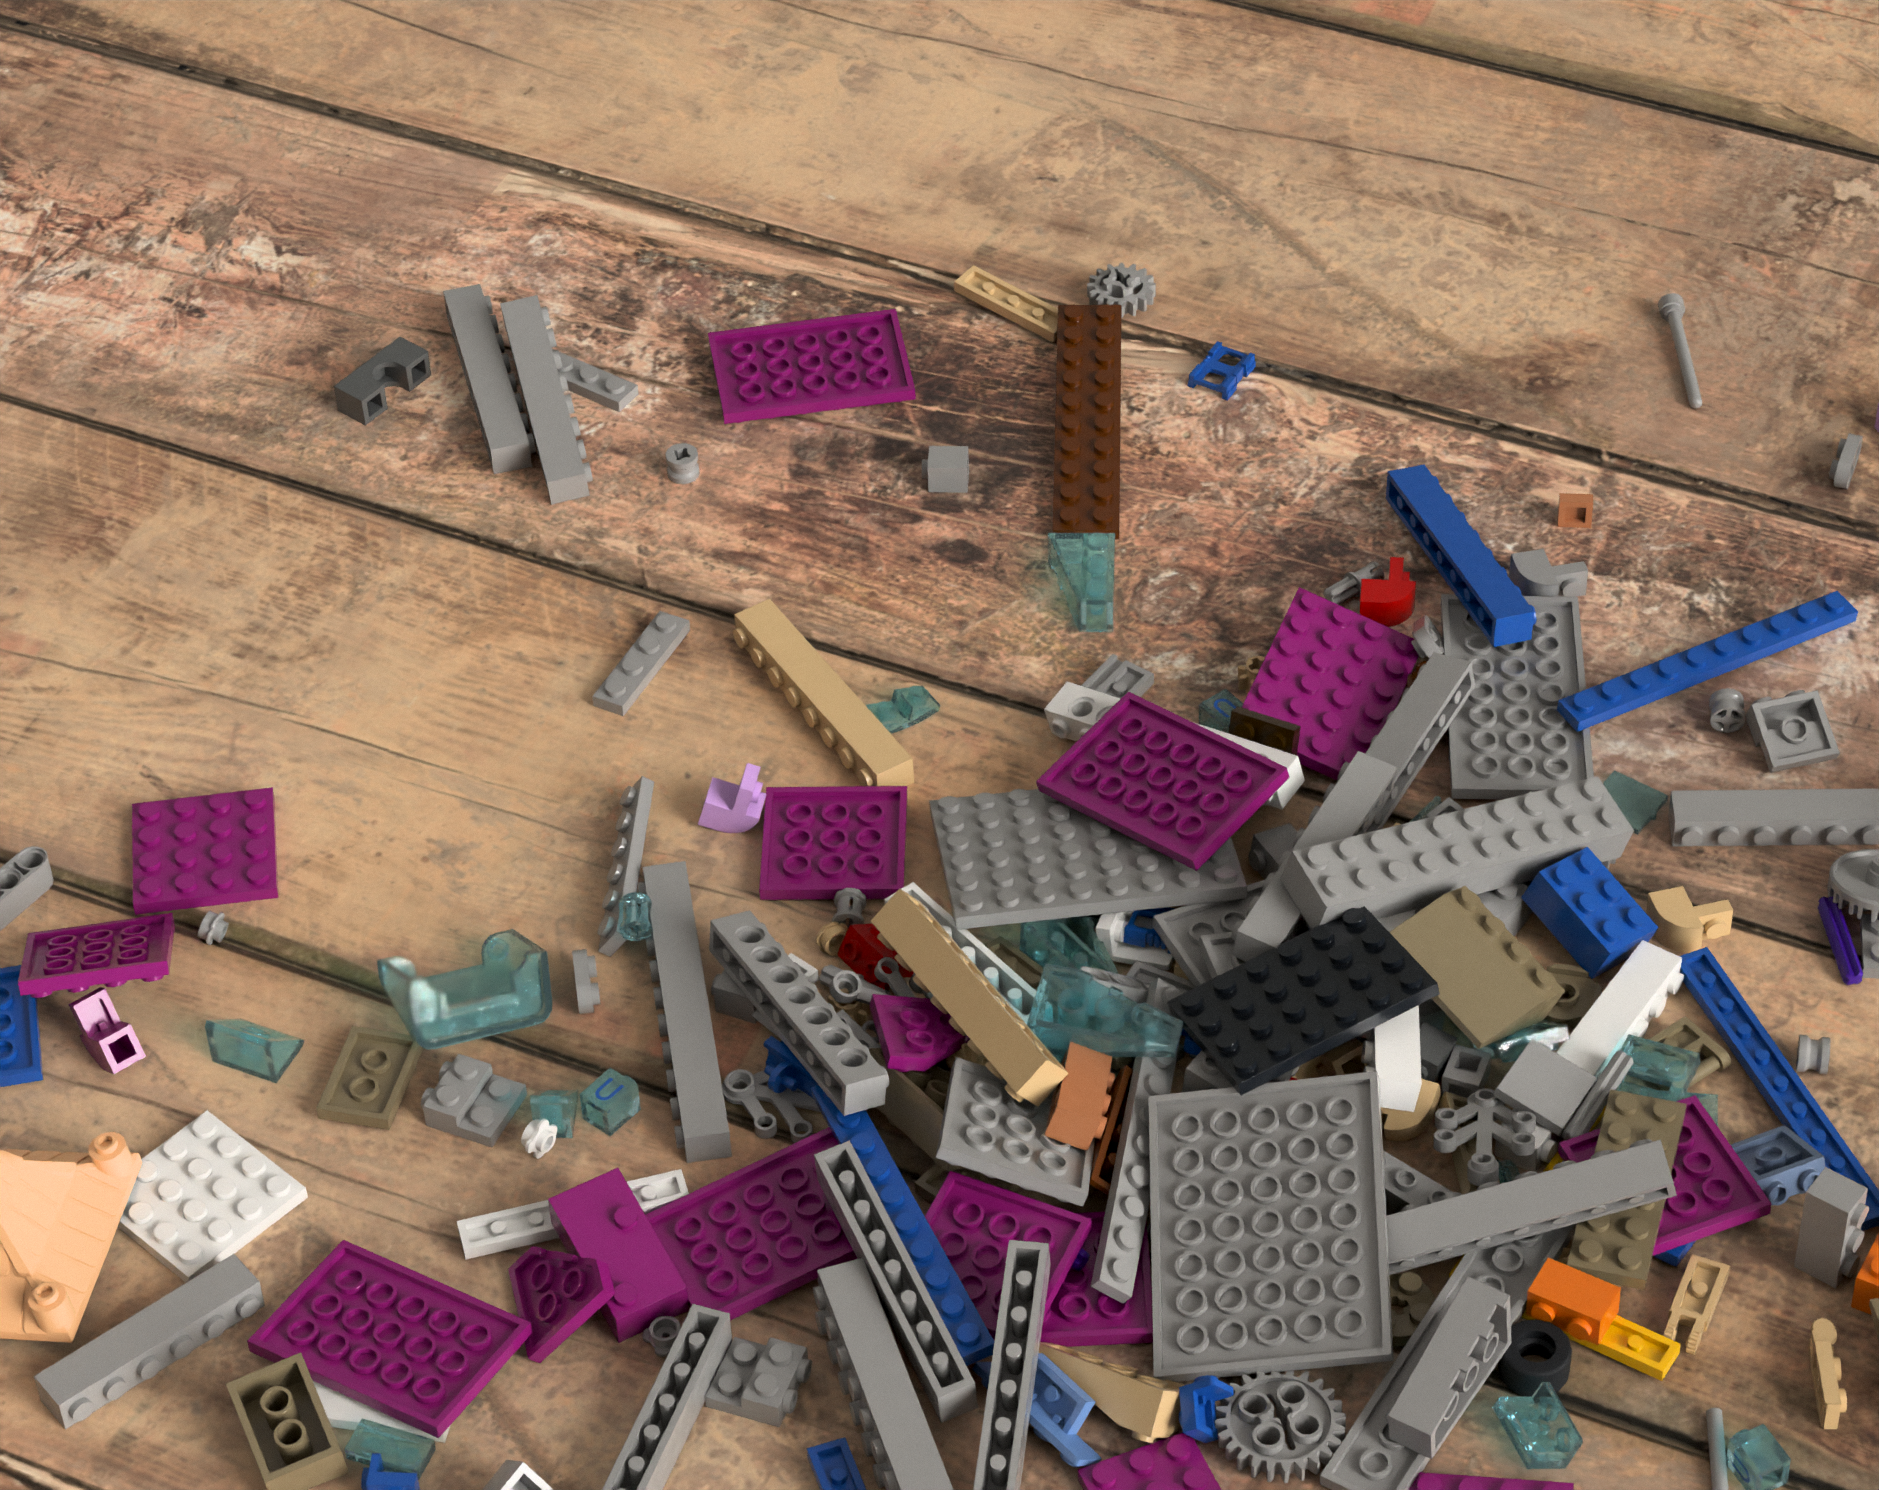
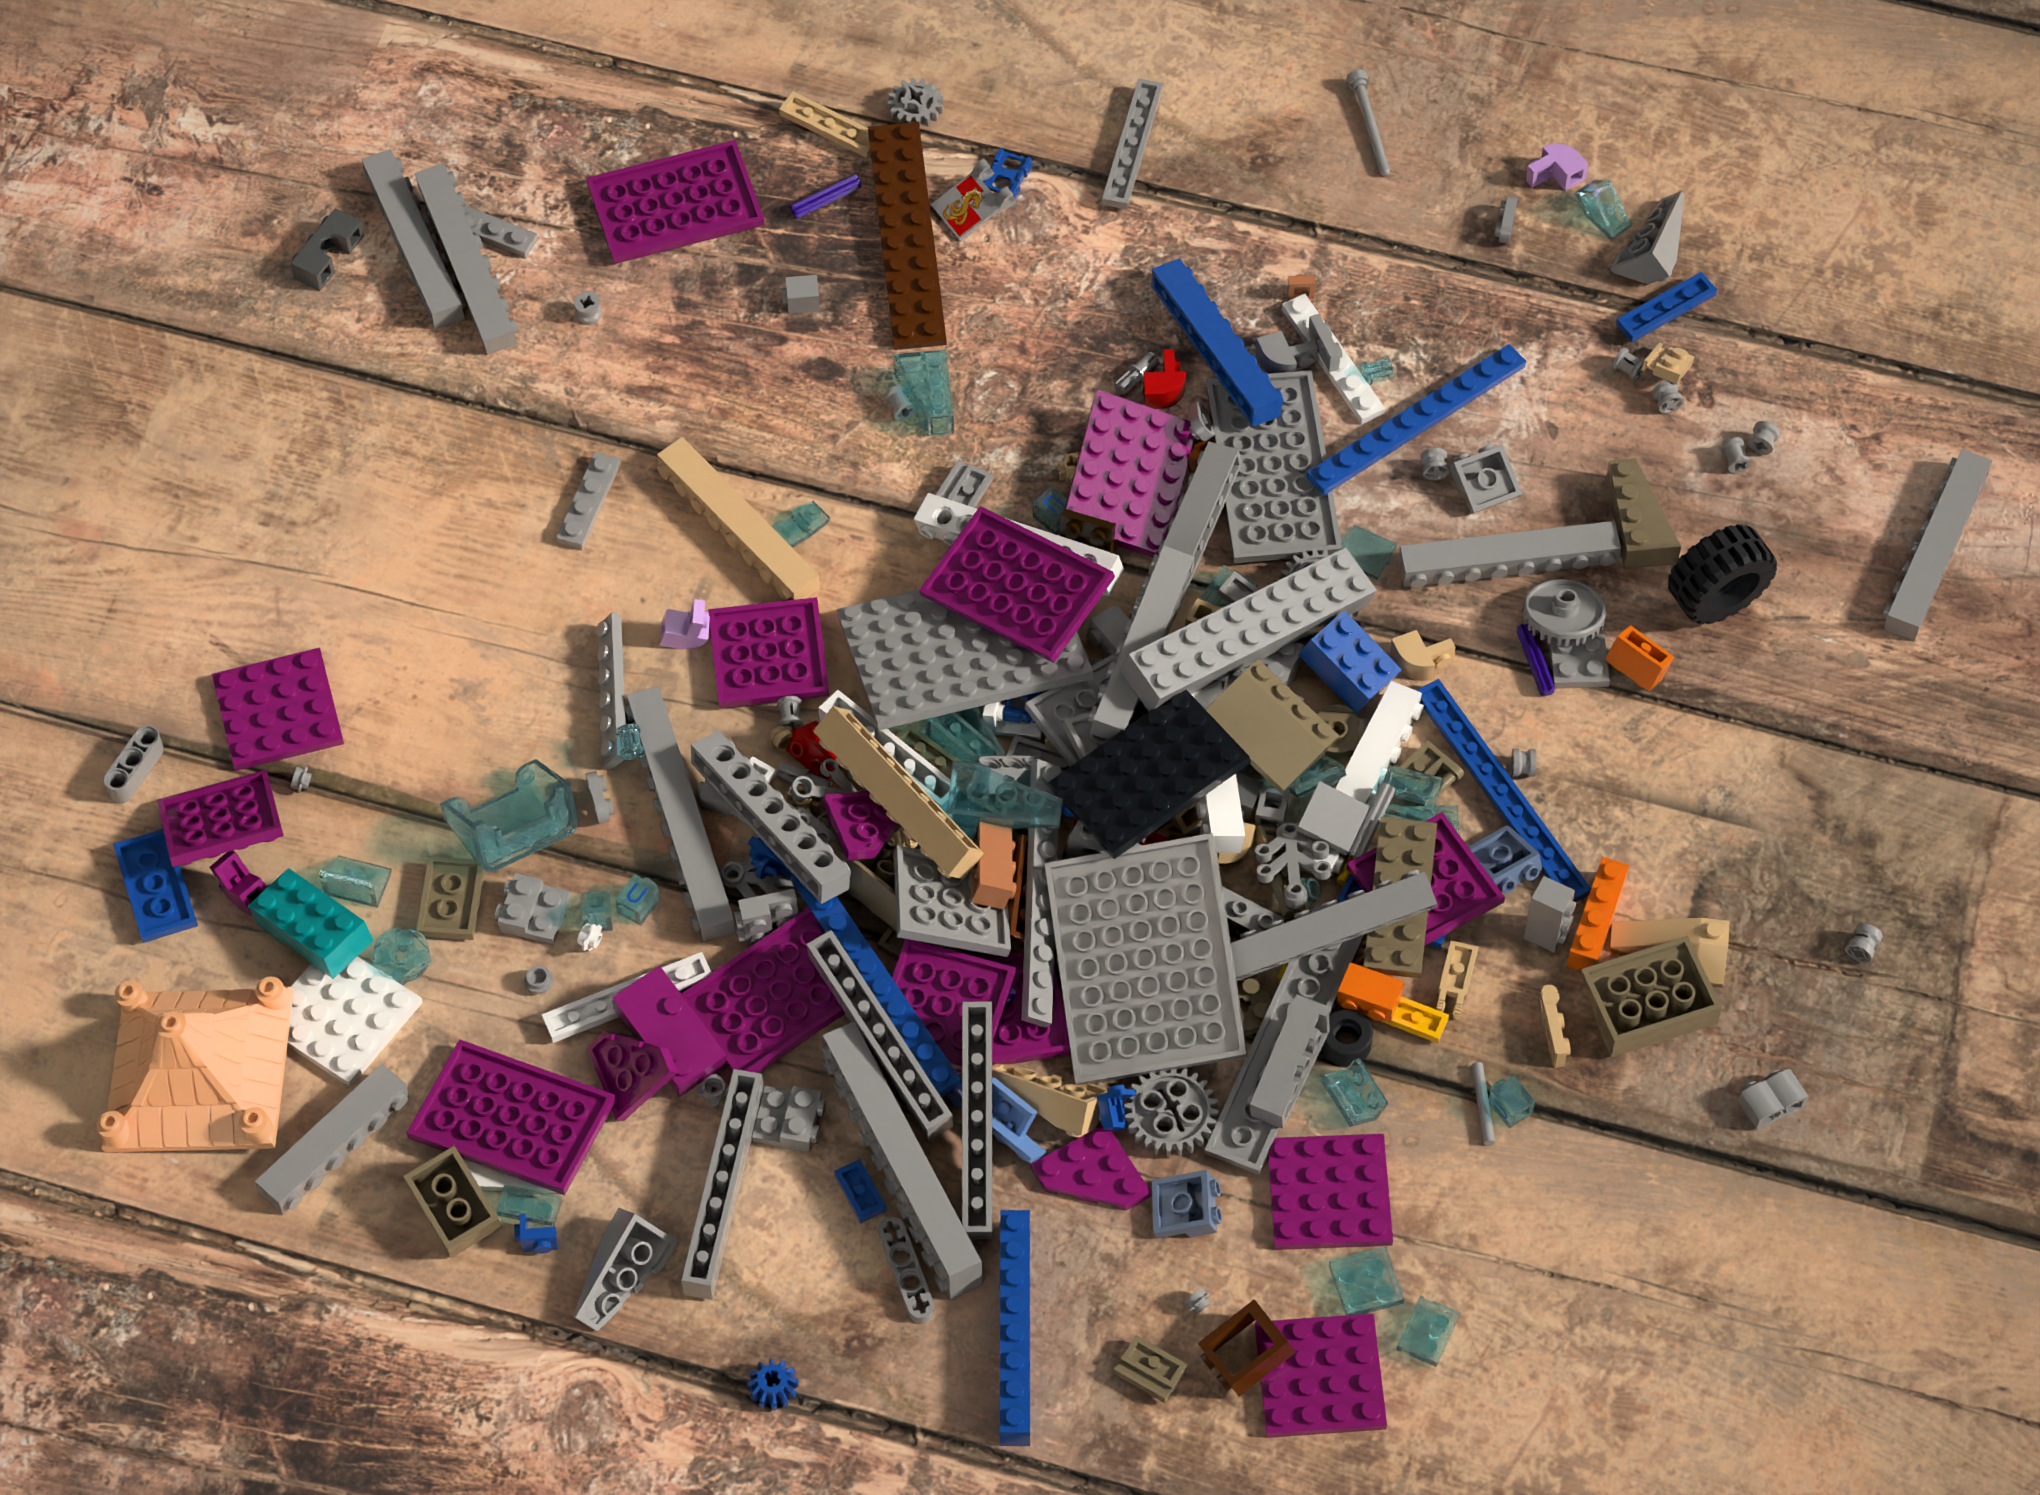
camera: 10 degrees left, 15 degrees up
none -> teal brick [248,868,374,979]
none -> clear light blue plate [373,928,431,985]
none -> light grey plate [524,966,553,994]
none -> light grey plate [734,889,798,946]
none -> dark purple axle [790,174,861,218]
none -> light grey bush [884,385,916,421]
none -> flag [930,159,1017,242]
none -> light grey plate [1102,78,1163,210]
none -> white plate [1282,294,1385,425]
none -> light grey plate [1308,314,1343,372]
none -> clear light blue bush [1361,356,1394,385]

